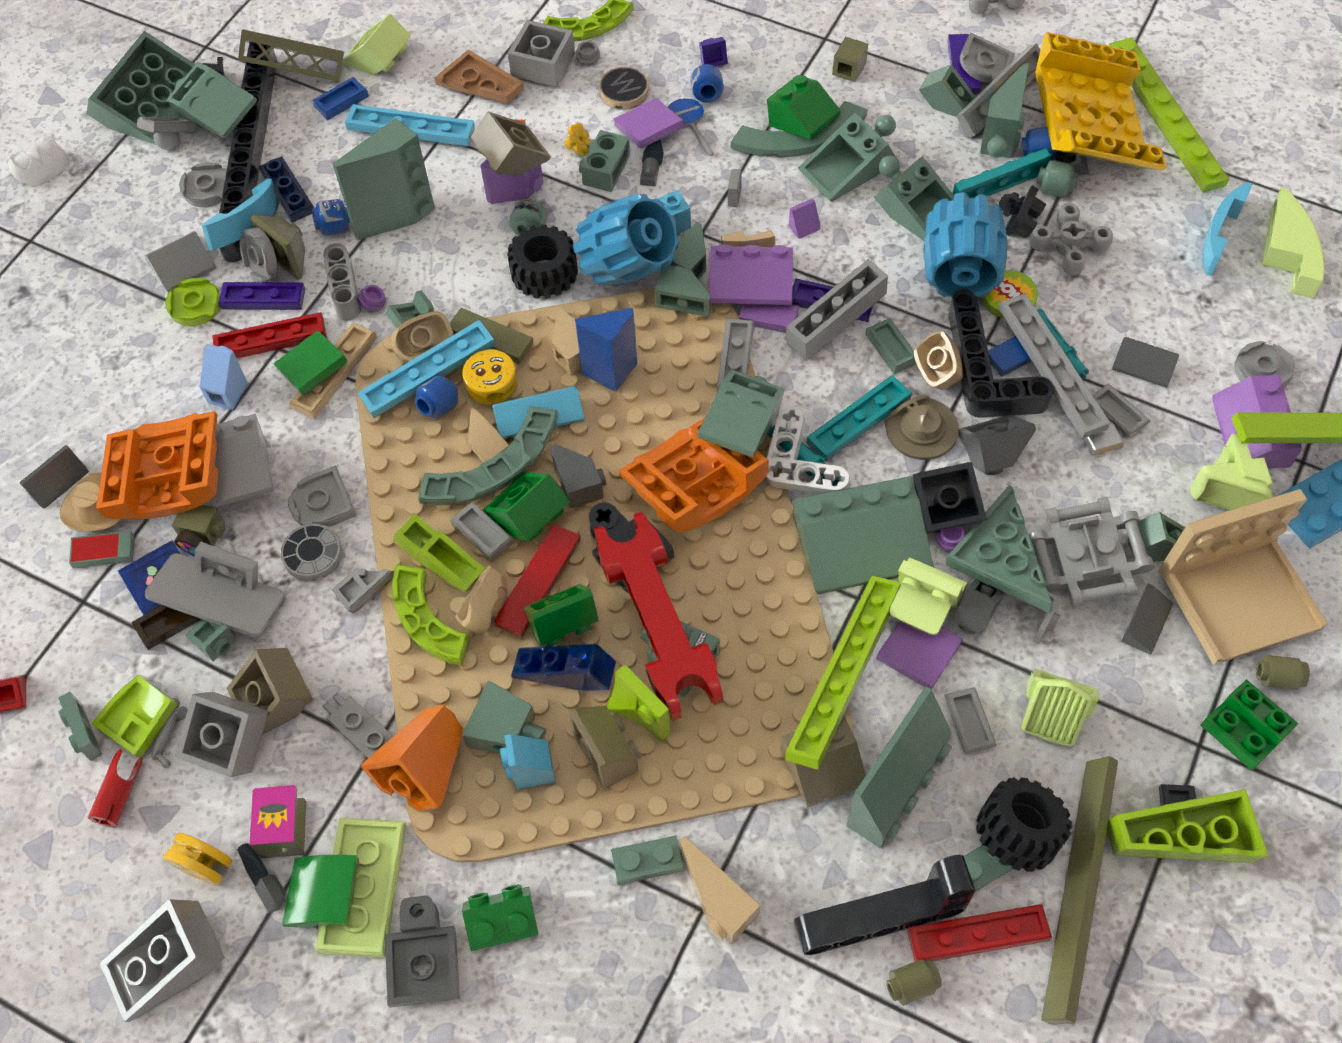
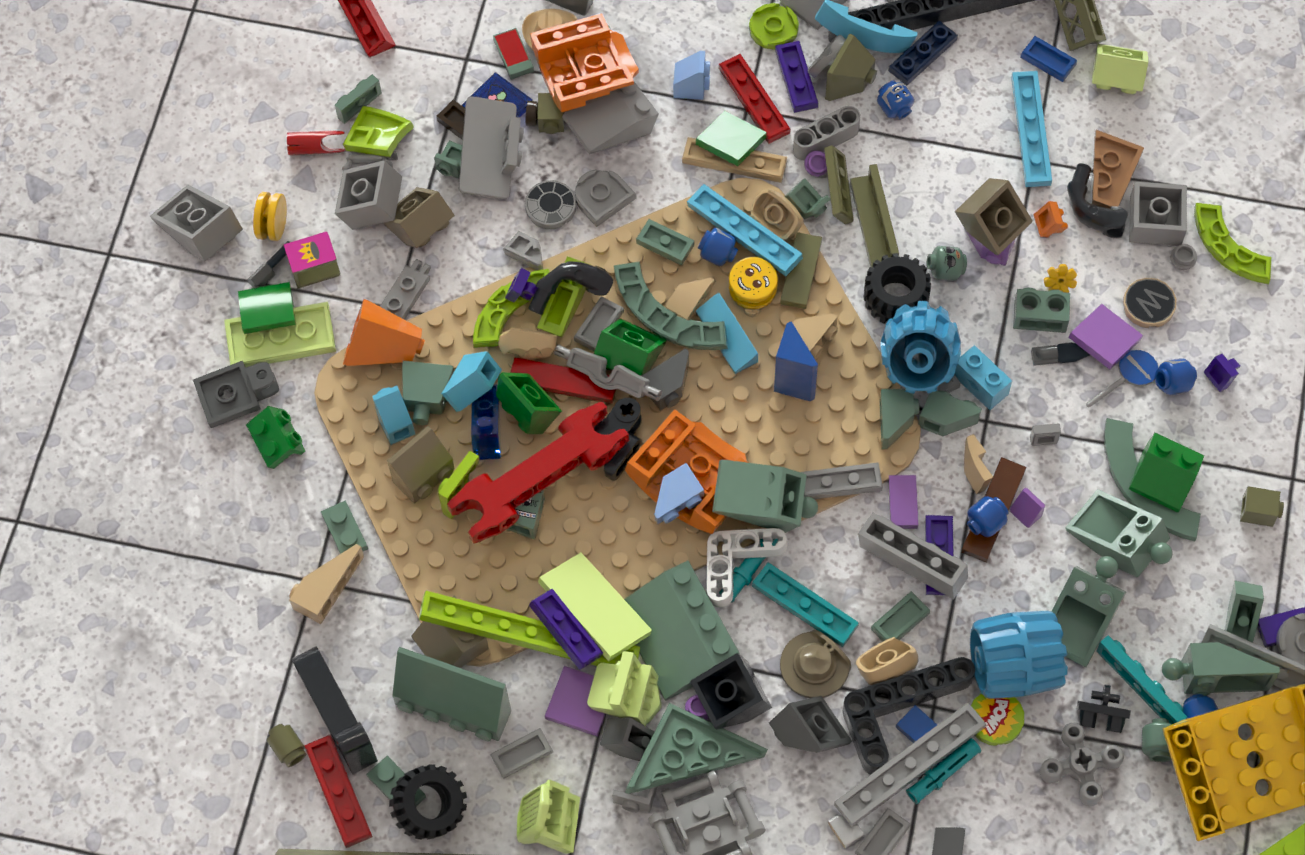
camera: 75 degrees right, 5 degrees up
sand green slope [333,118,435,240] -> none
medium lavender slope [709,244,793,305] -> none
none -> medium azure slope [441,351,502,412]
none -> dark purple tile [505,268,537,303]
none -> black piece [528,261,613,315]
none -> dark purple tile [529,588,603,670]
none -> yellowish green tile [538,552,652,661]
none -> light grey piece [554,344,662,401]
none -> sand green plate [636,219,695,265]
none -> light blue slope [654,463,704,524]
none -> olive tile [824,145,854,225]
none -> olive fence [850,164,899,267]
none -> reddish brown tile [961,457,1027,563]
none -> blue head [967,496,1009,537]
none -> black piece [1067,163,1128,238]

